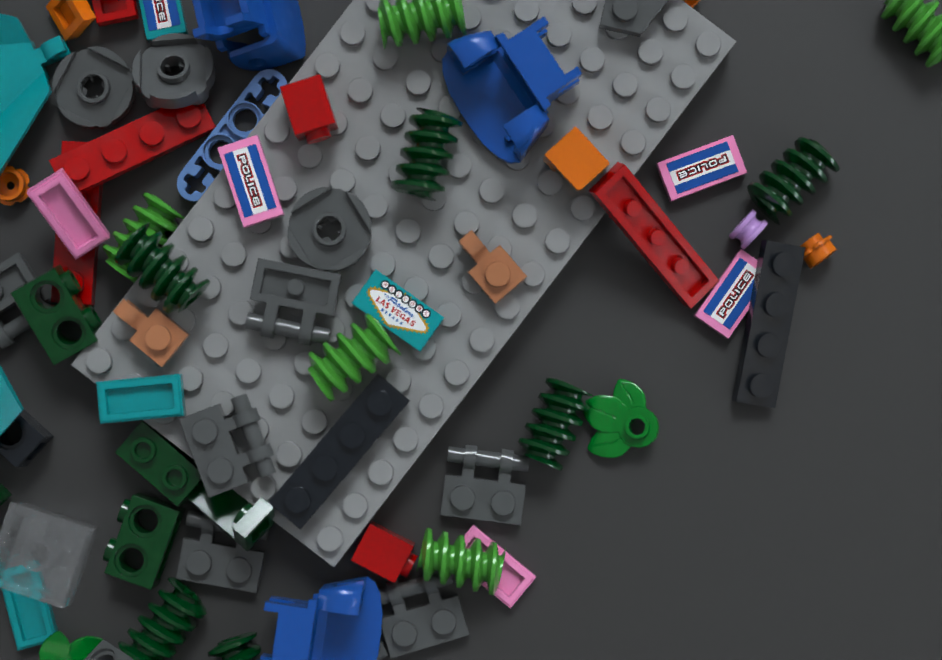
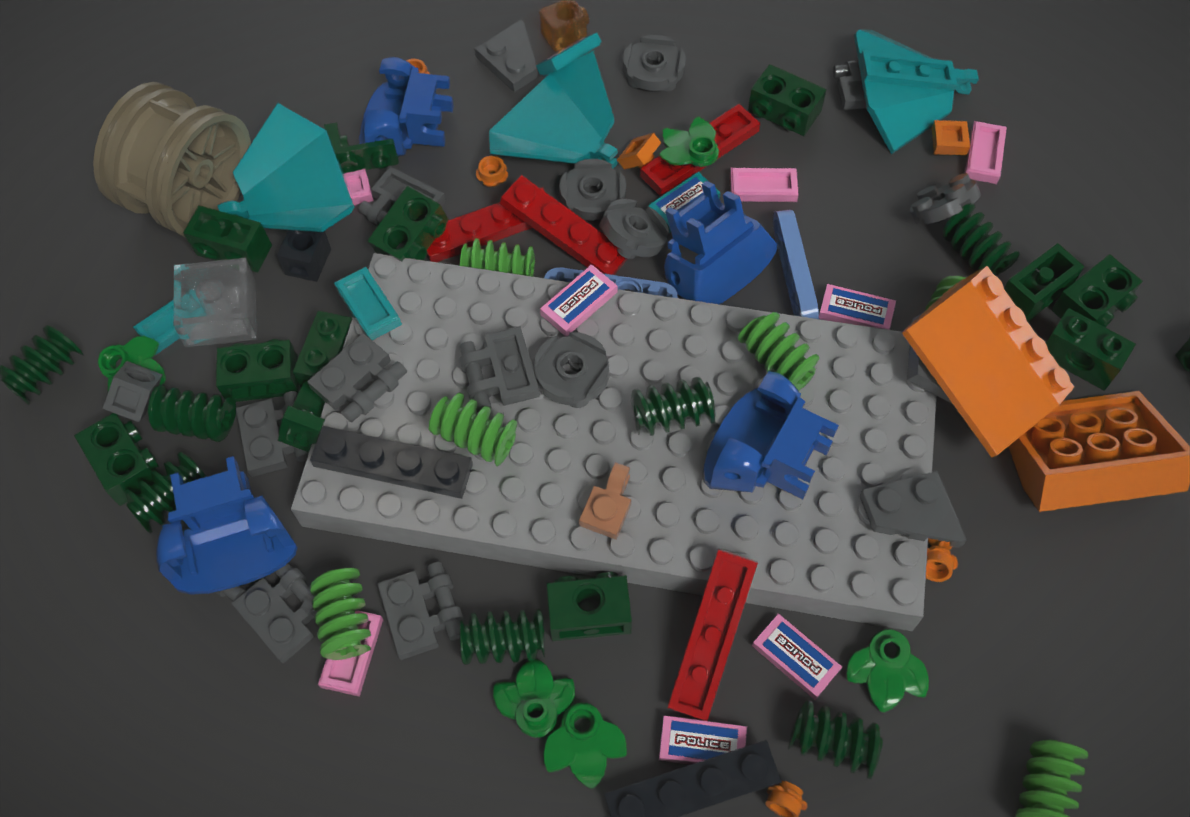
camera: 60 degrees right, 25 degrees down
bright pink tile [27,168,110,260] -> none
nougat plate [113,299,190,367] -> none
dark green piece [115,222,210,313] -> none
red brick [280,74,339,144] -> none
red brick [351,521,418,583] -> none
tile [352,269,444,352] -> none
orange panel [543,126,610,191] -> none
lavender bush [728,209,768,250] -> none
none -> green plate [544,703,627,789]
none -> dark green brick [547,572,632,641]
none -> green plate [846,629,929,713]

